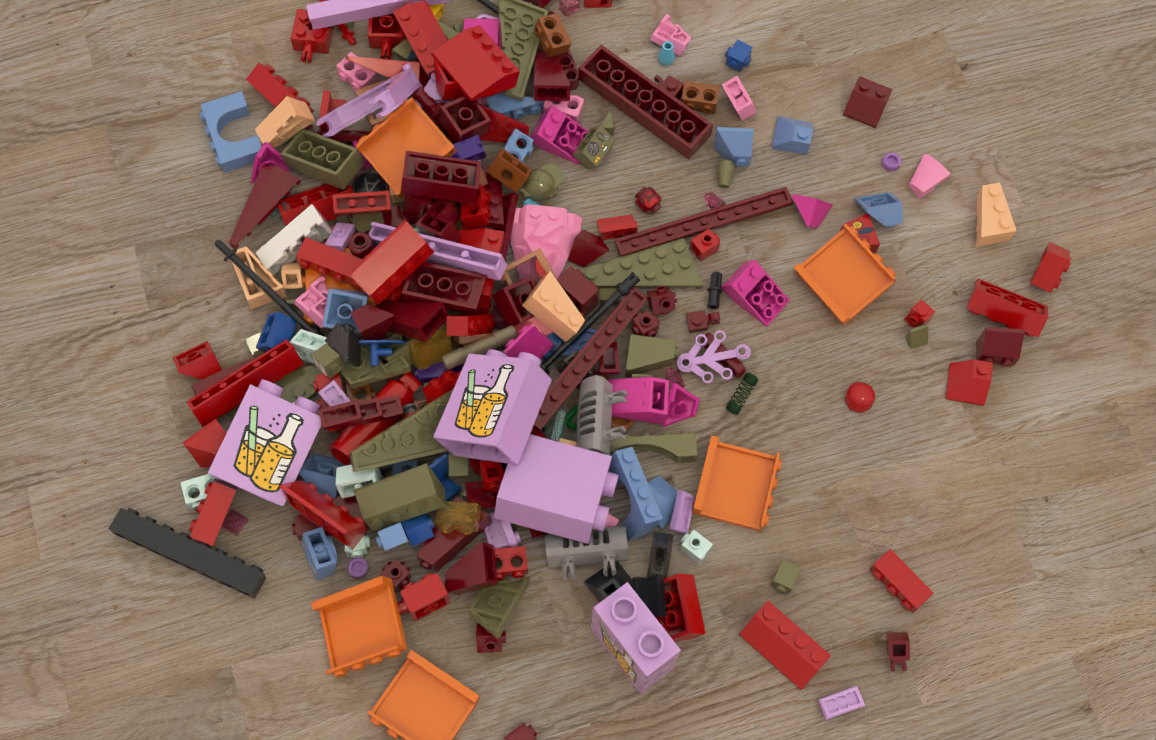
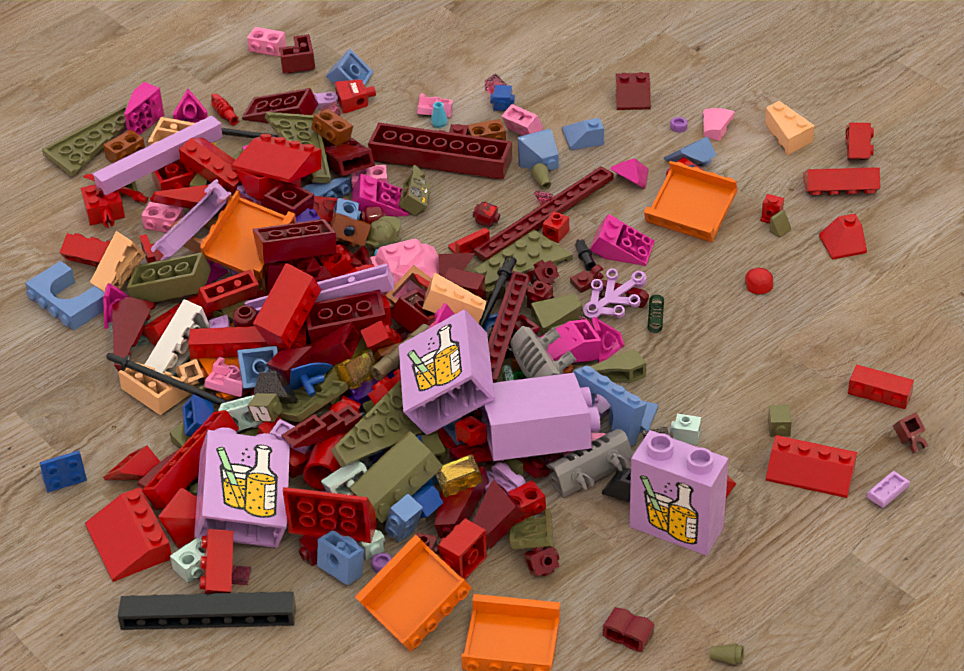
camera: 20 degrees left, 25 degrees down
lavender plate [669,491,696,534] -> none
orange panel [692,435,782,532] -> none
dark red slope [976,327,1025,367] -> none
none -> blue bracket [40,451,87,493]
none -> red slope [85,487,172,582]
none -> dark red head [359,206,386,224]
none -> clear pink slope [485,73,507,94]

